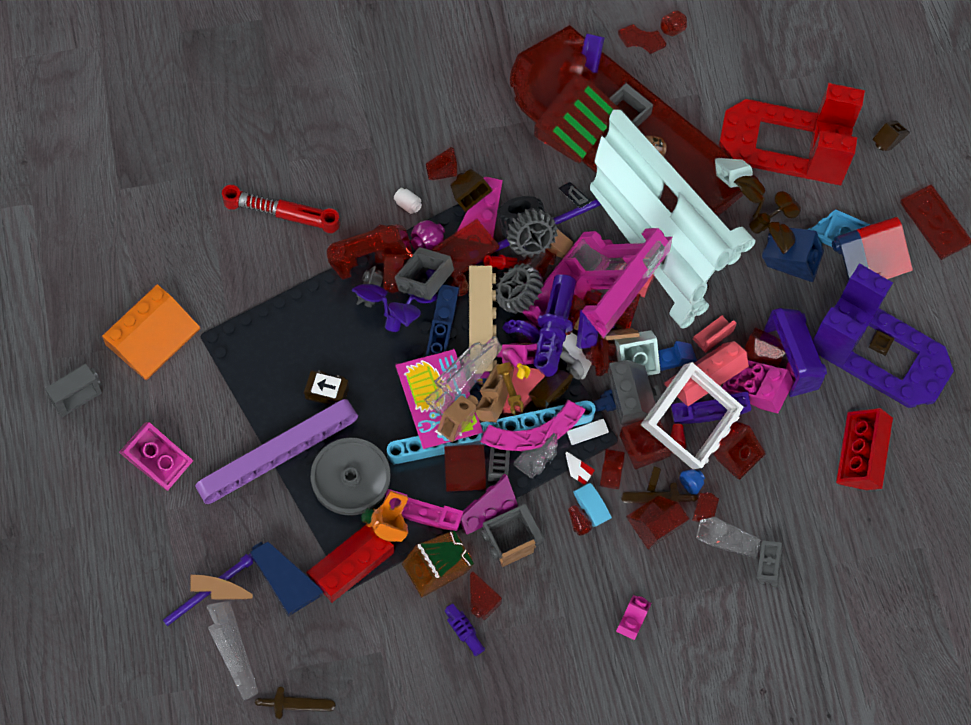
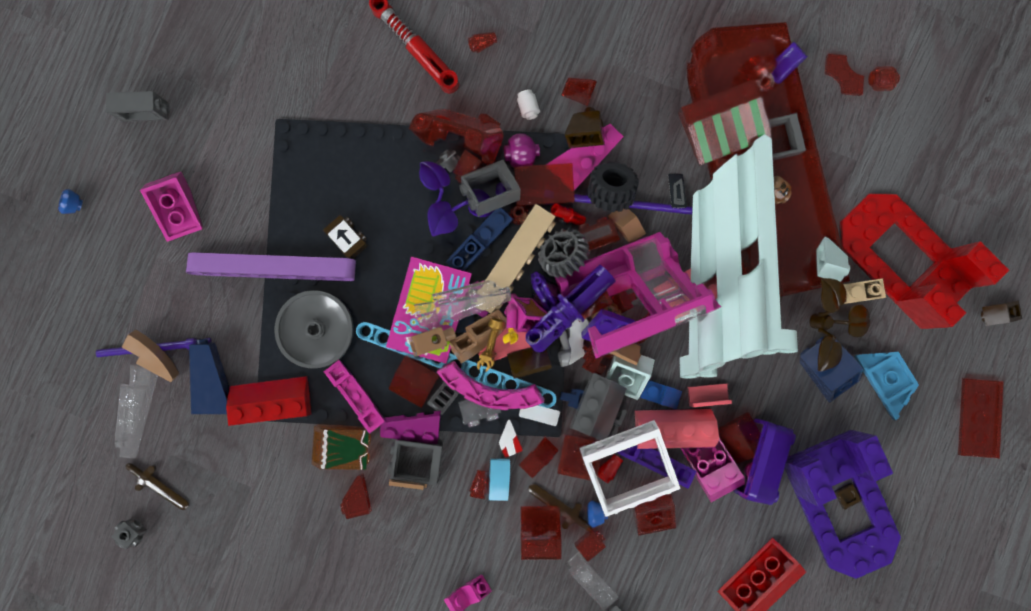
camera: 40 degrees right, 20 degrees up
orange slope [102,284,201,380] -> none
orange piece [361,491,408,542] -> none
dark purple hinge [445,604,485,656] -> none
dark grey gear [507,208,558,258] -> none
dark brown tile [647,466,661,492] -> none
door [832,217,913,280] -> none
none -> blue cone [58,189,83,214]
none -> clear red cone [468,32,497,53]
none -> tan slope [843,279,886,304]

